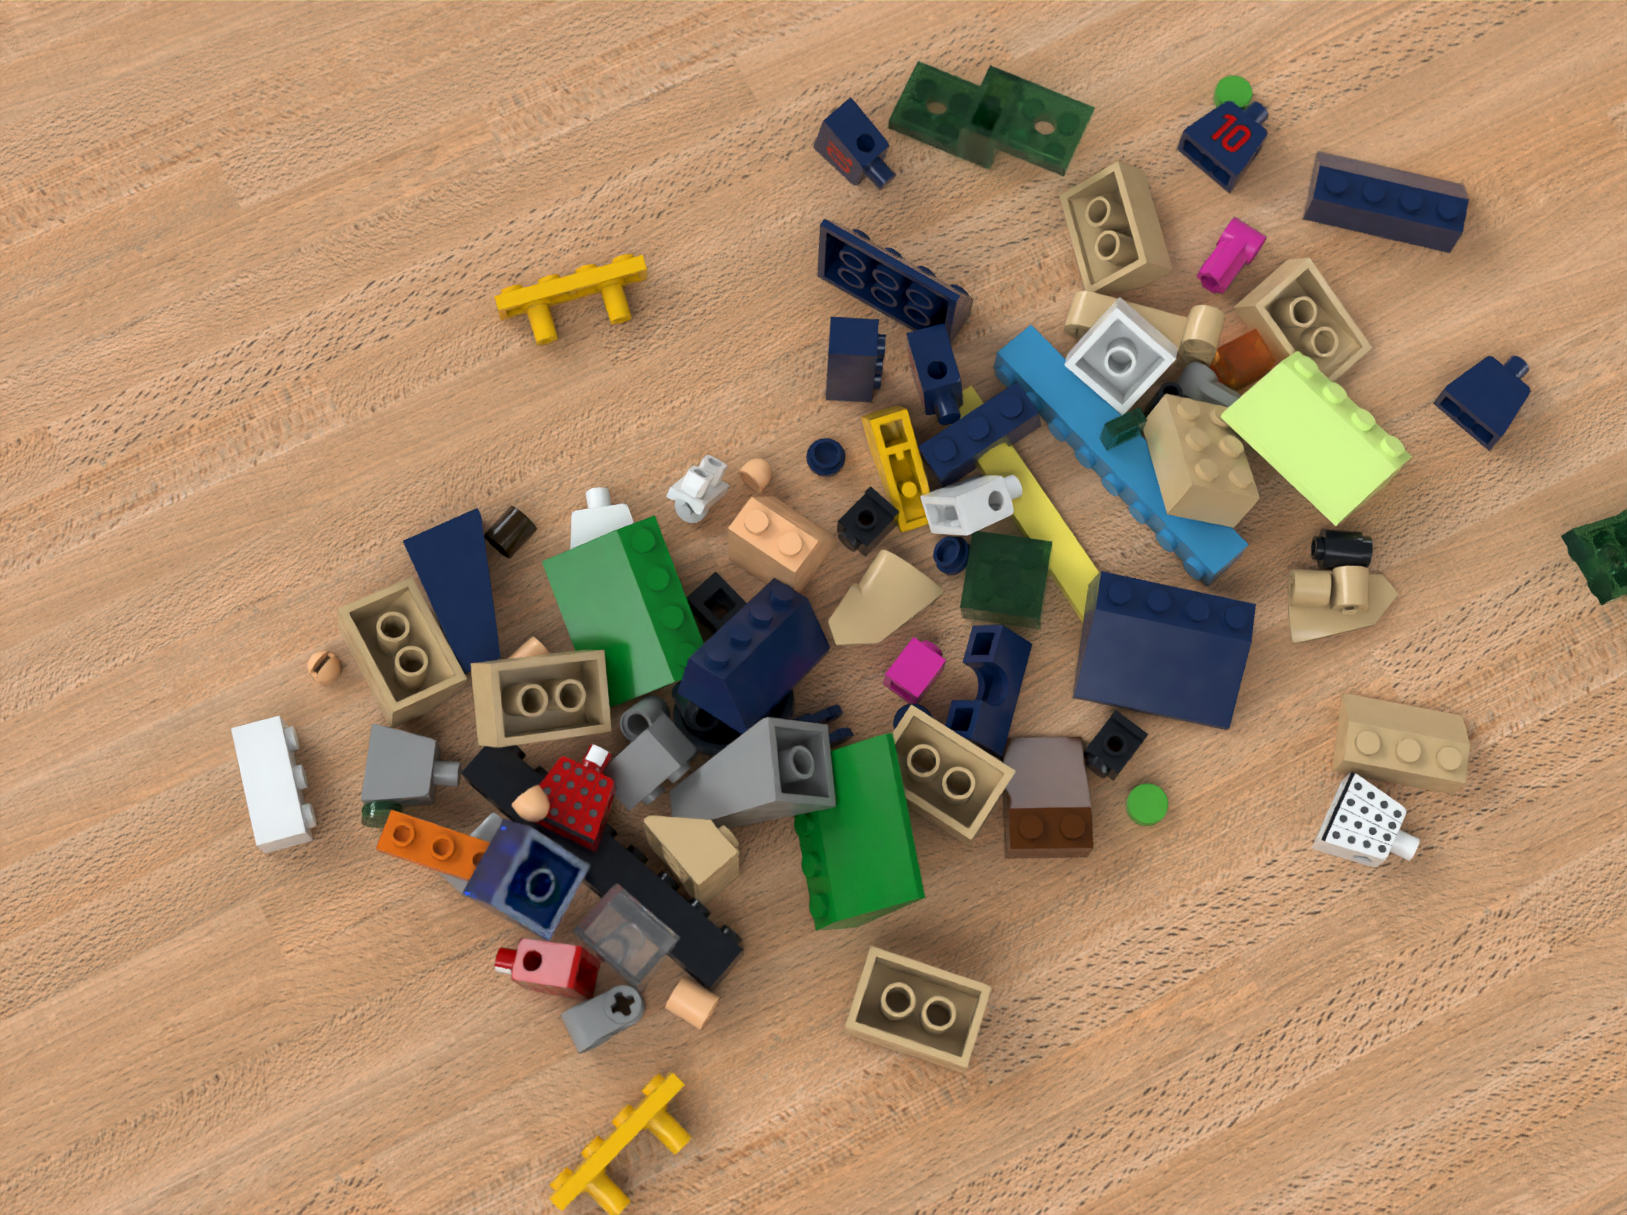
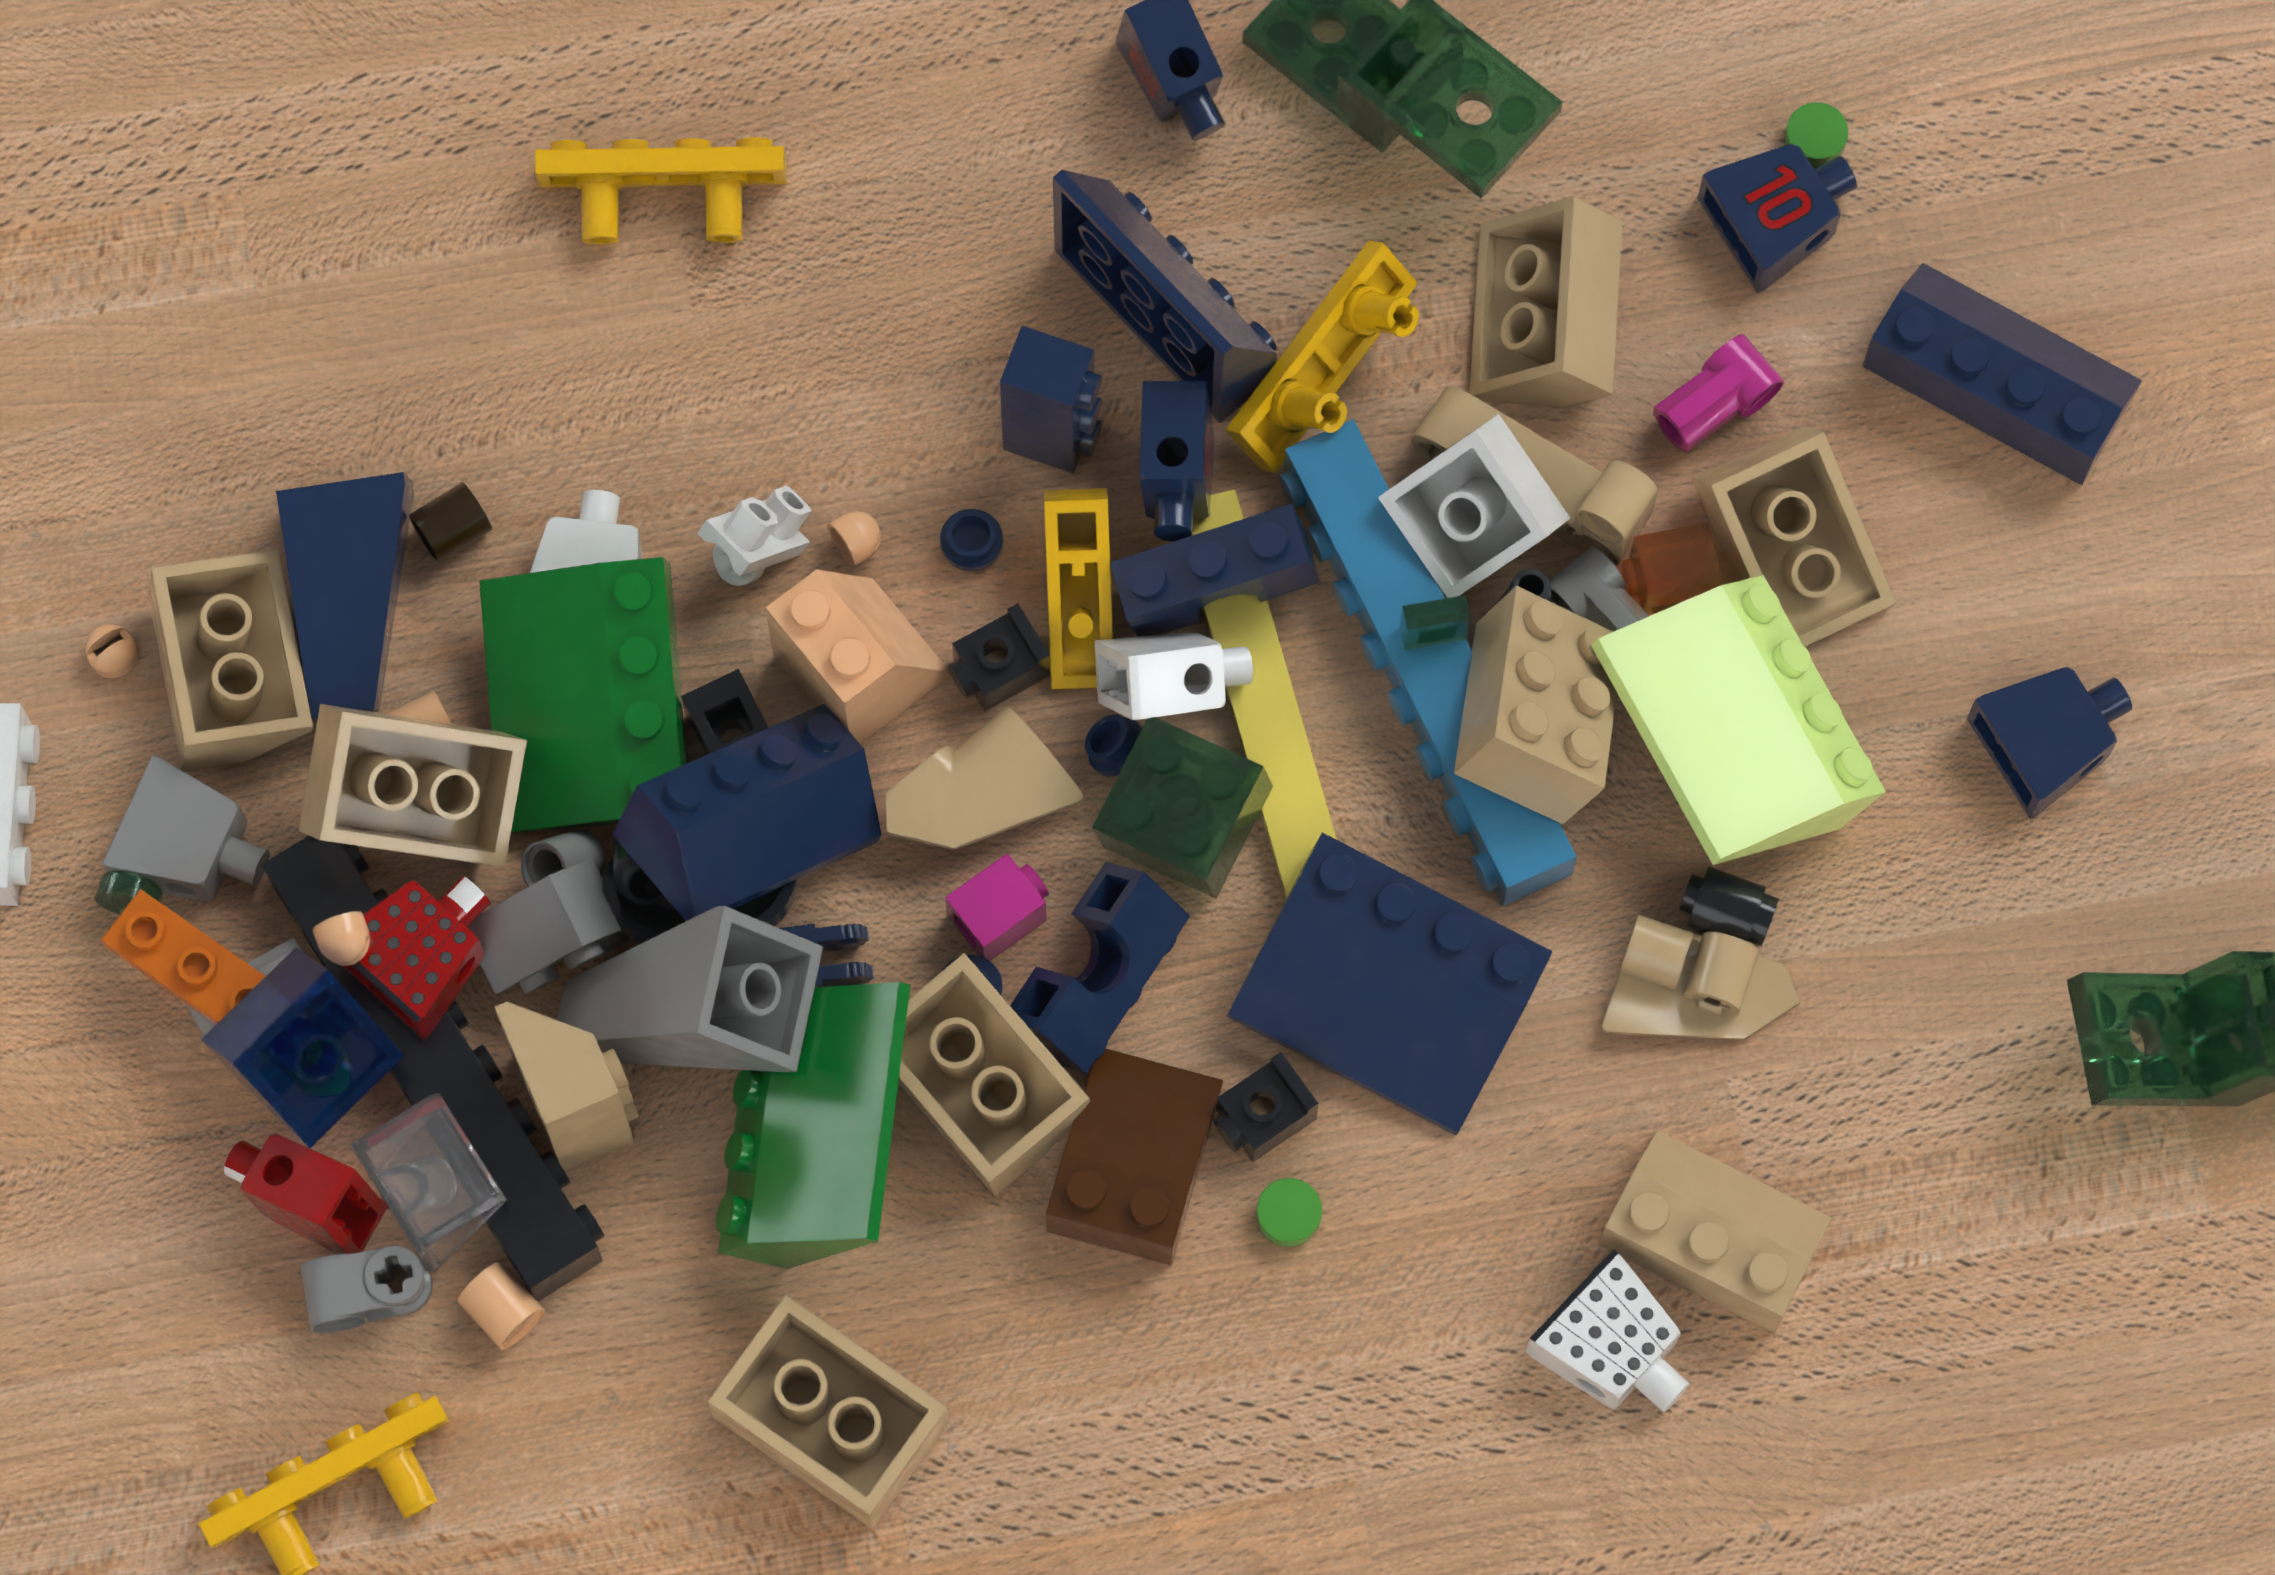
camera: 20 degrees right, 0 degrees up
none -> yellow plate [1225,240,1419,473]

